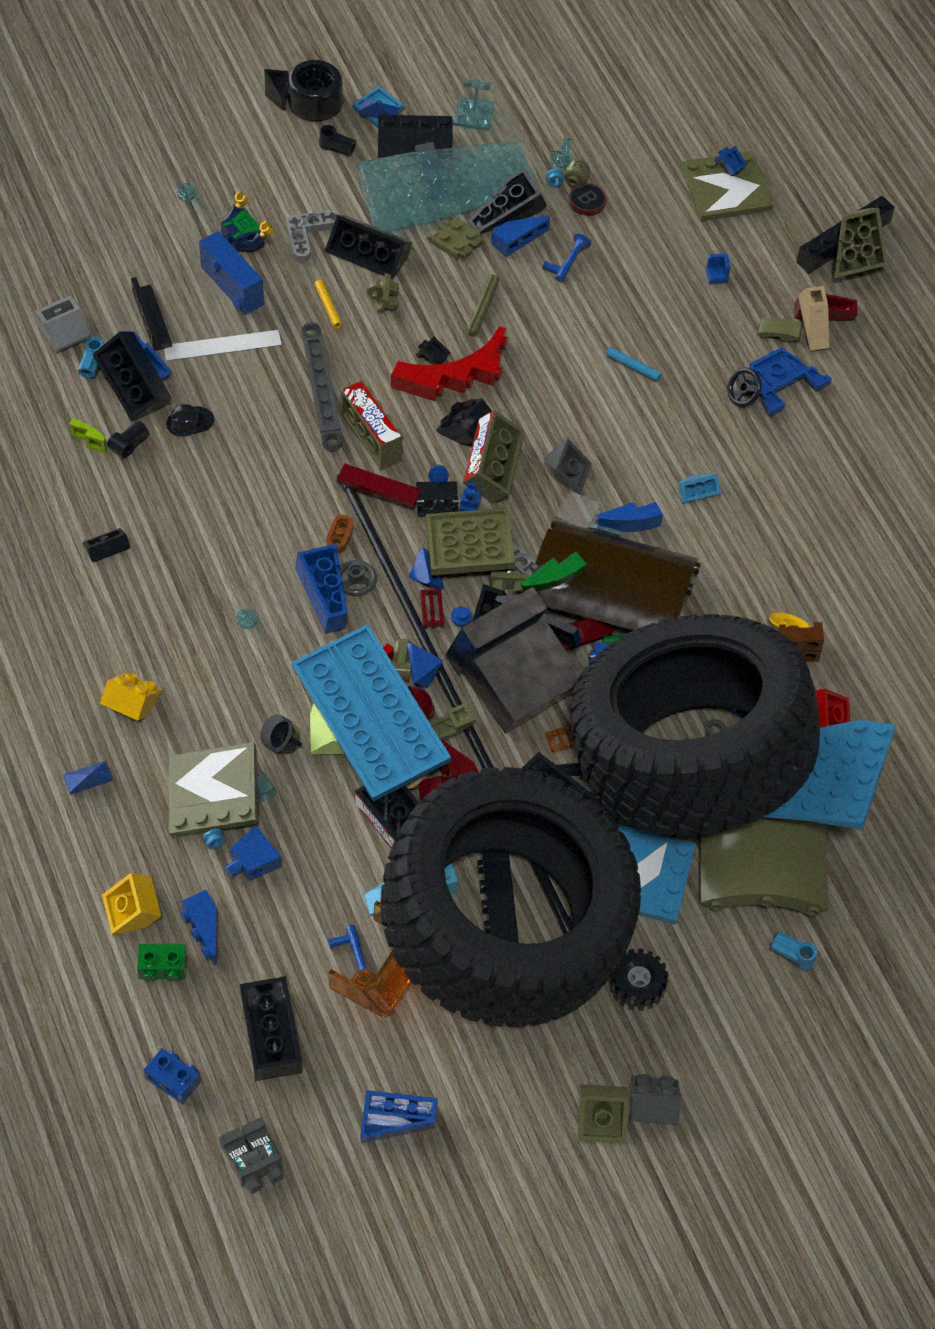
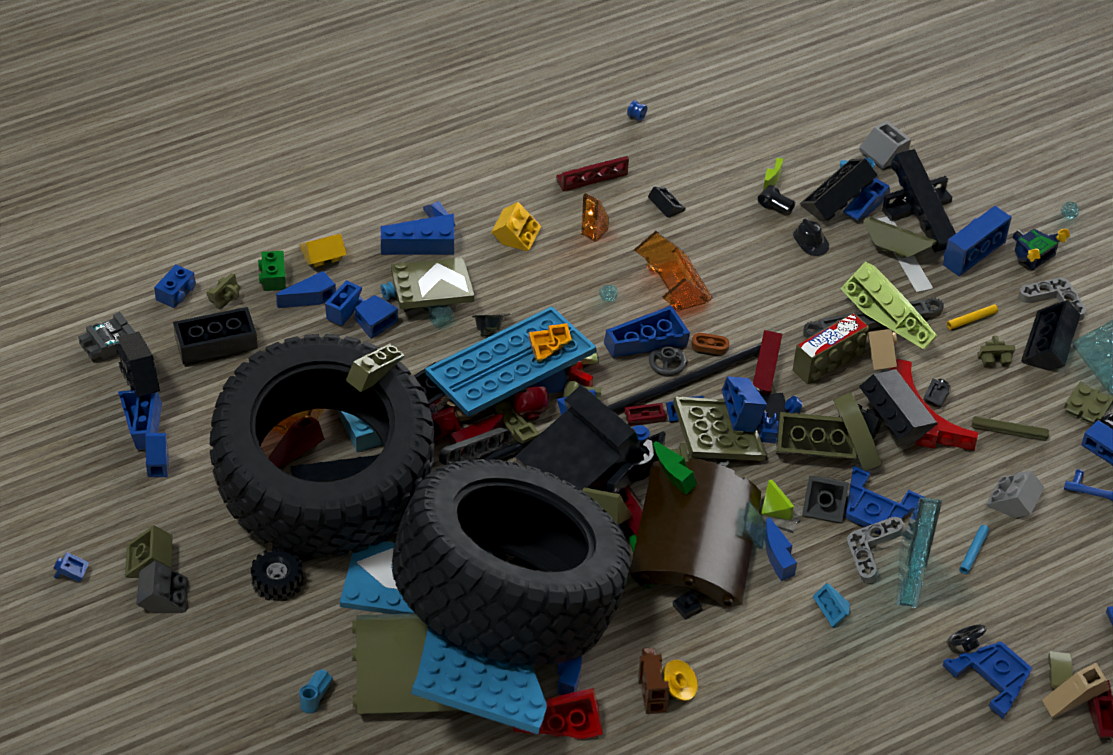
camera: 85 degrees right, 10 degrees down
none -> blue bracket [53,552,89,582]
none -> black brick [115,332,160,397]
none -> blue slope [146,433,169,477]
none -> olive hips [206,273,241,309]
none -> blue slope [325,280,362,326]
none -> olive slope [346,344,404,392]
none -> blue wedge [381,214,454,255]
none -> dark grey beam [439,428,512,465]
none -> light orange slope [528,323,571,362]
none -> dark red fence [556,156,629,192]
none -> clear orange slope [581,193,609,242]
none -> olive slope [582,487,632,525]
none -> clear orange windscreen [634,231,713,310]
none -> black tile [672,591,702,619]
none -> blue wedge [721,376,767,432]
none -> lime slope [761,479,794,520]
none -> olive slope [833,392,882,471]
none -> yellowish green wedge [841,262,937,350]
none -> blue wing [845,466,925,534]
none -> light grey beam [847,517,905,583]
none -> black slope [859,369,938,448]
none -> olive wedge [864,216,937,258]
none -> tan wedge [868,329,897,370]
none -> black brick [891,149,956,253]
none -> clear light blue slope [896,497,942,607]
none -> light grey slope [987,470,1044,518]

